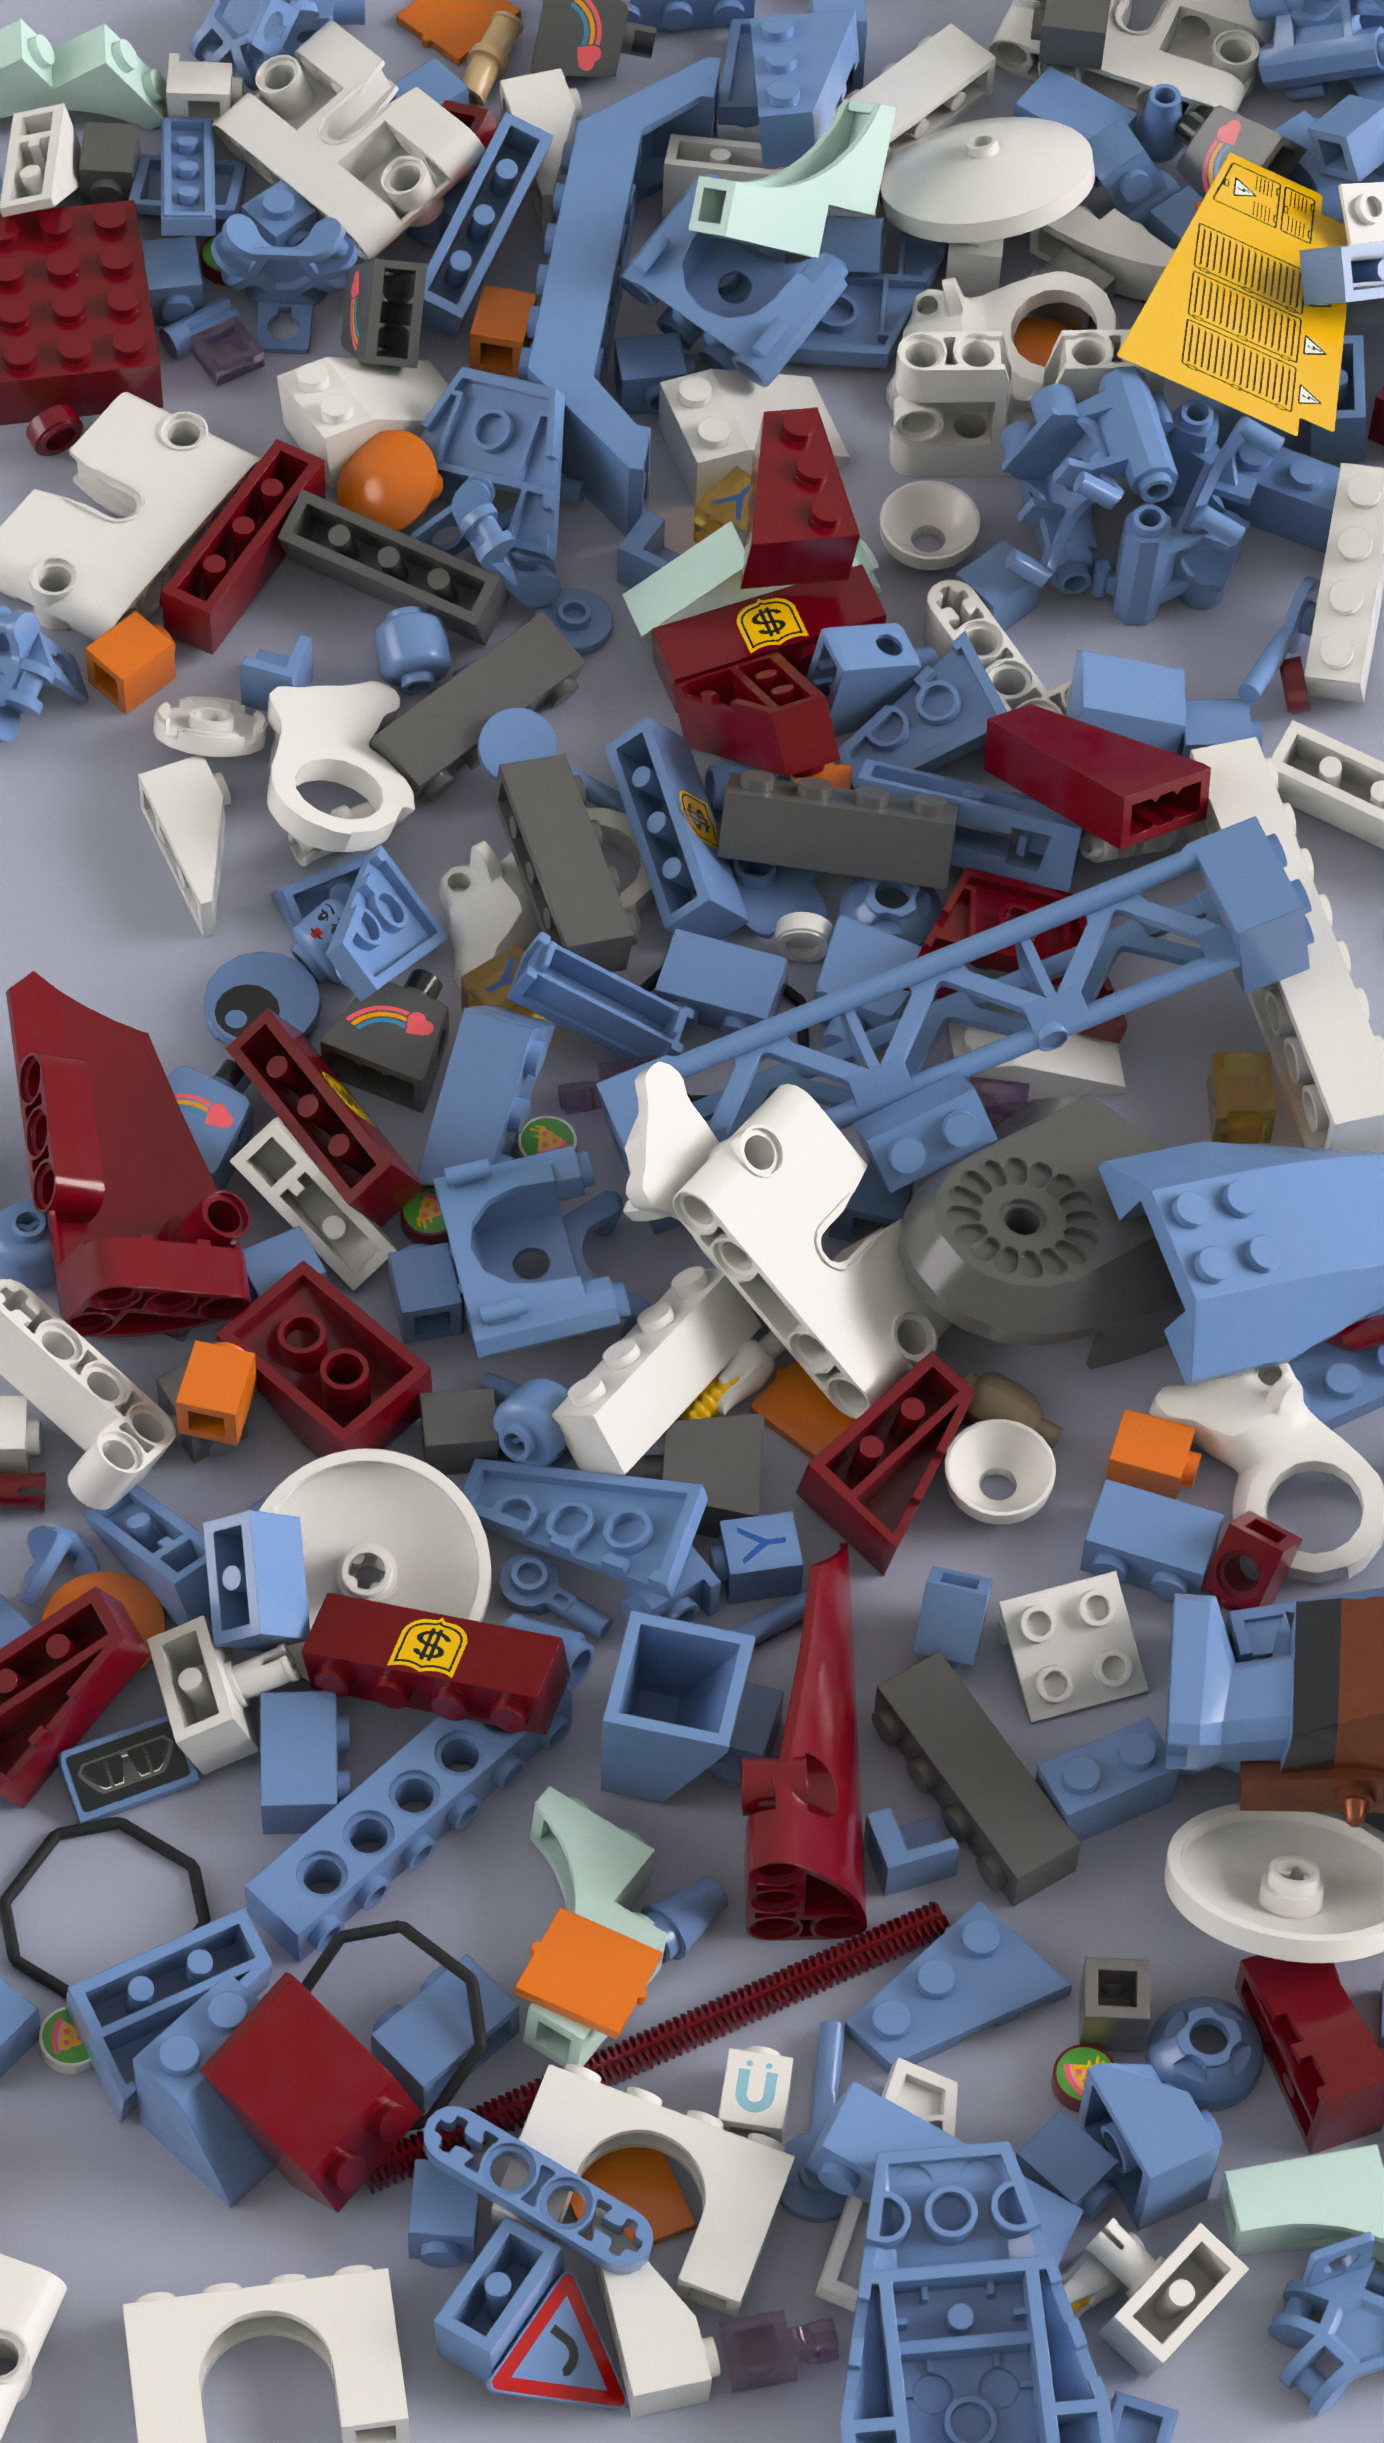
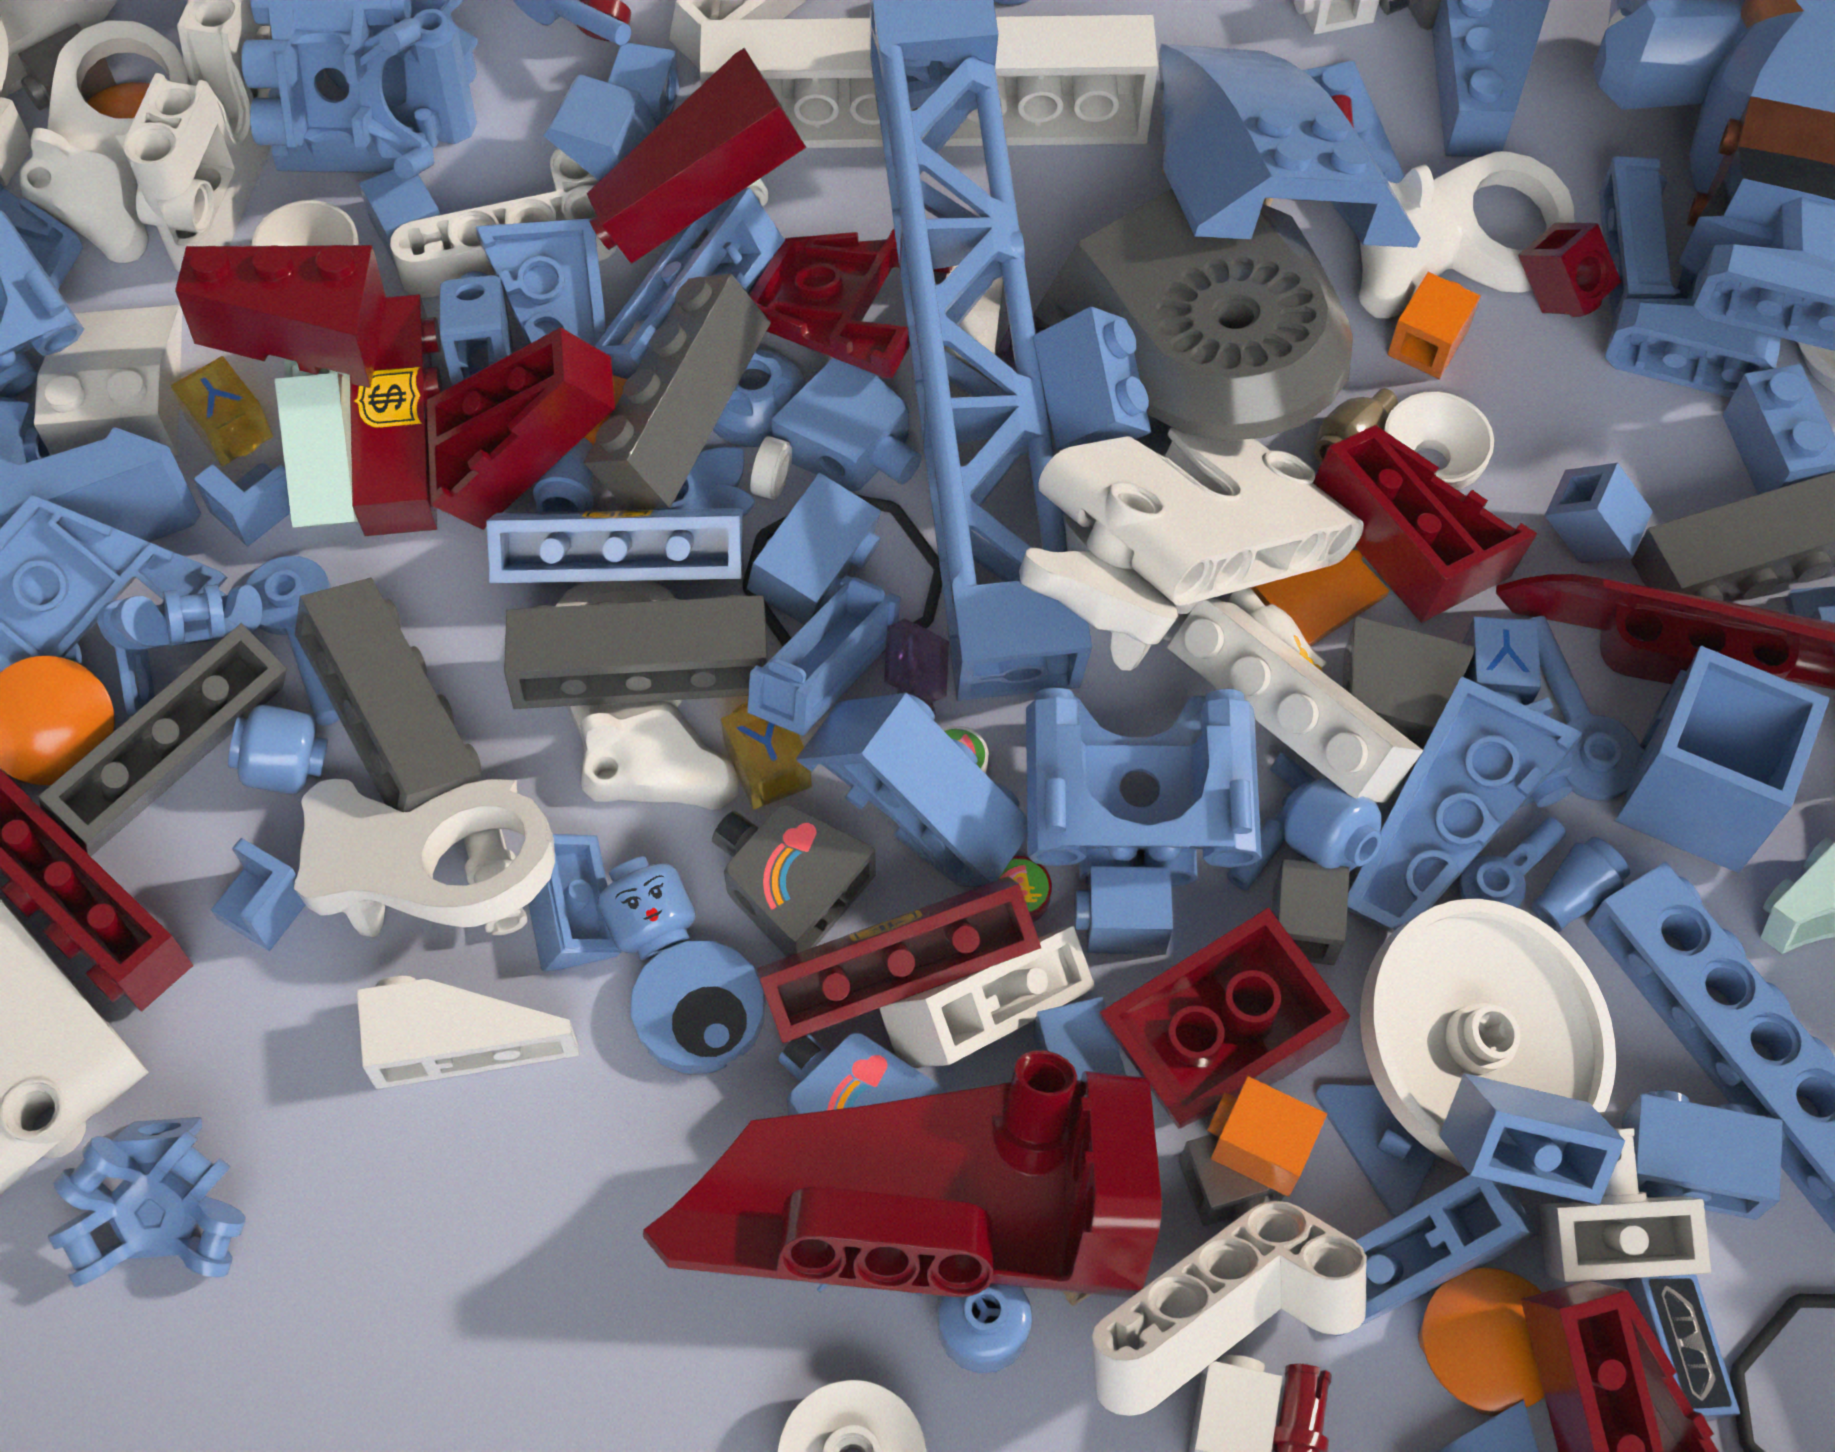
camera: 75 degrees left, 5 degrees up
medium blue piece [20,1525,100,1606] -> none
orange brick [85,611,176,715] -> none
white tile [153,696,268,757] -> none
dark red brick [301,1592,571,1735] -> none
medium blue wing [326,845,449,1002] -> none
medium blue piece [477,708,626,814] -> none
white hinge [997,1571,1149,1723] -> none
medium blue brick [1080,1479,1224,1602] -> none
clear yellow brick [1207,1052,1277,1145] -> none

